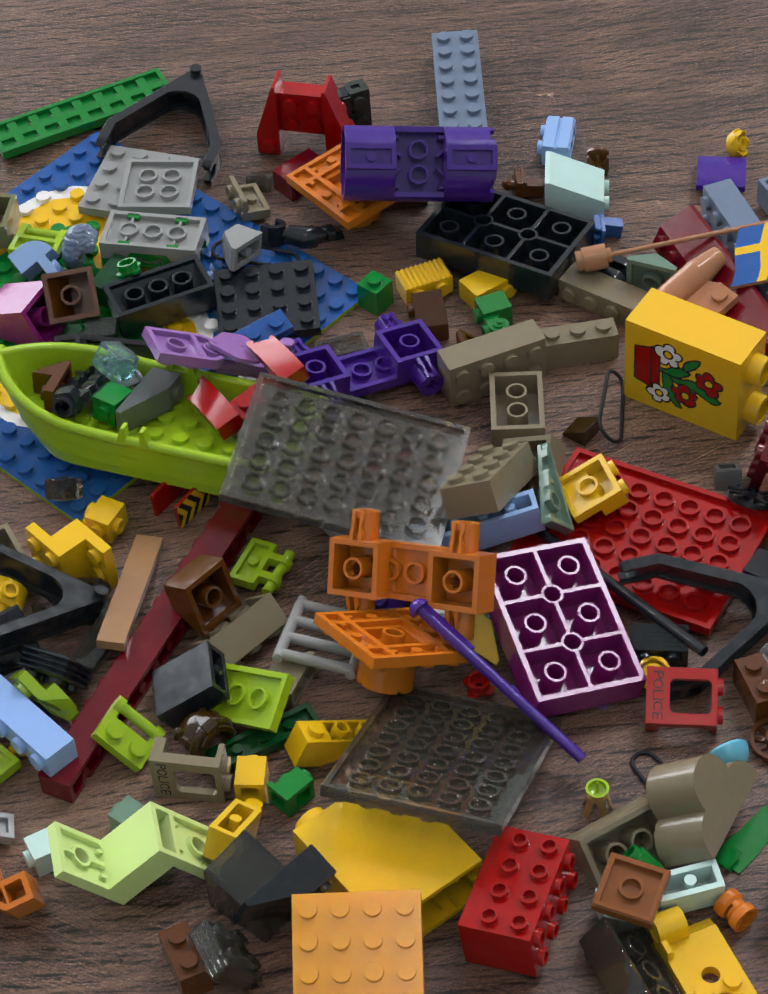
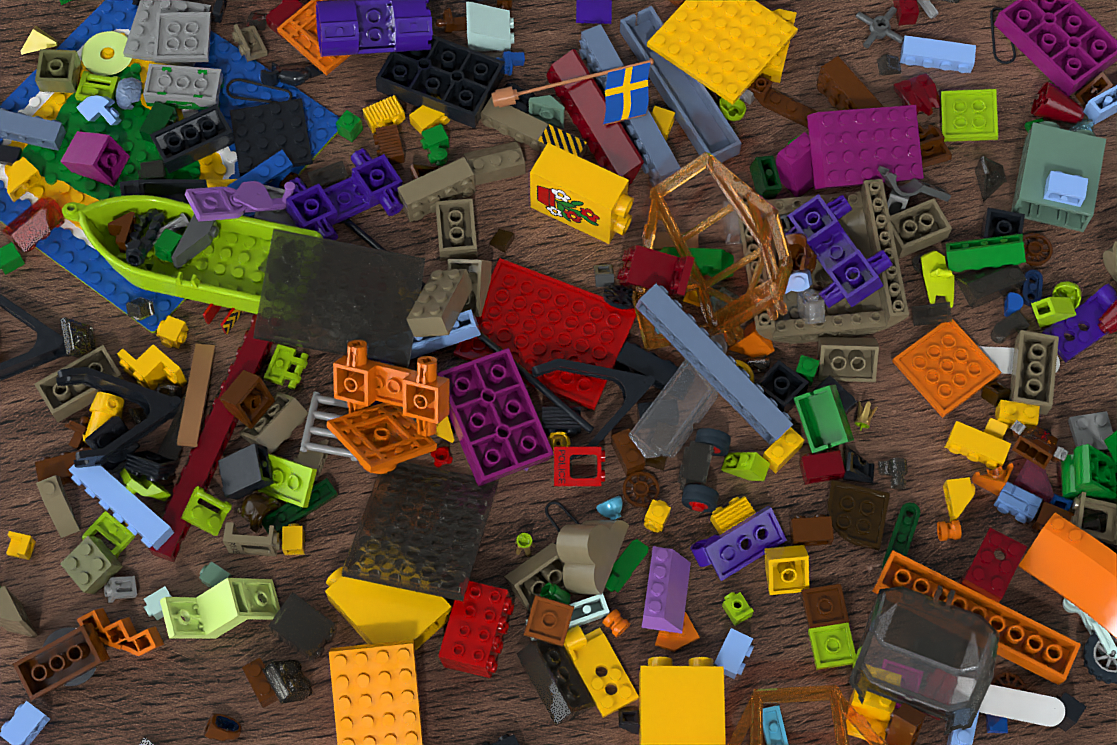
camera: 10 degrees left, 20 degrees up
reddish brown slope [41,266,102,325] -> none
clear light blue brick [91,341,139,381] -> none
green plate [116,257,142,278] -> none
red wedge [187,335,310,441] -> none
yellow brick [202,798,263,868] -> none
light grey slope [222,224,263,272] -> none
black slope [230,844,337,925] -> none
green brick [266,766,315,818] -> none
yellow slope [284,719,383,767] -> none
dark purple bar [409,598,587,763] -> none
sand green wing [537,442,575,535] -> none
yellow plate [559,453,630,524] -> none
black piece [597,369,625,444] -> none
nougat plate [657,247,739,315] -> none
none -> yellowish green sticker [81,31,132,76]

